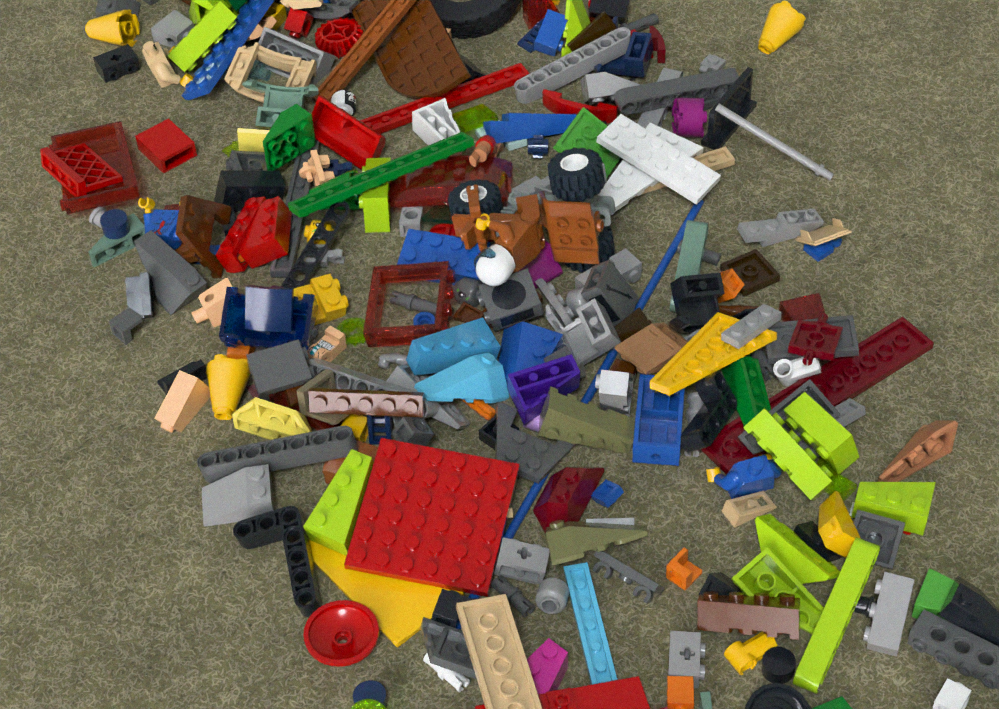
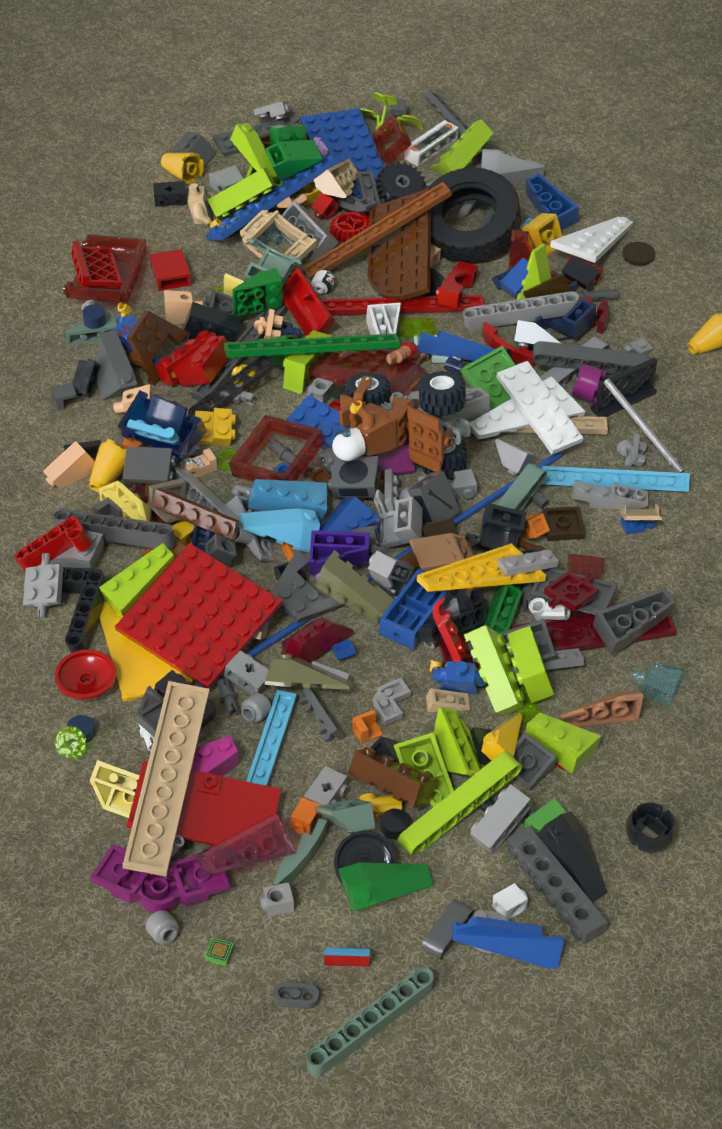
camera: 20 degrees right, 0 degrees up
none -> red beam [14,517,92,572]
none -> light grey plate [23,553,63,619]
none -> dark grey panel [93,497,123,518]
none -> medium azure plate [127,419,180,445]
none -> light nougat torso [164,290,203,325]
none -> sand green slope [315,798,375,832]
none -> light grey plate [373,678,411,726]
none -> red plate [432,596,470,663]
none -> red arch [436,261,478,309]
none -> light grey slope [495,438,539,476]
none -> medium azure plate [542,466,690,492]
none -> dark grey wedge [593,587,675,656]
none -> light grey hips [617,433,647,468]
none -> clear light blue torso [632,663,683,708]

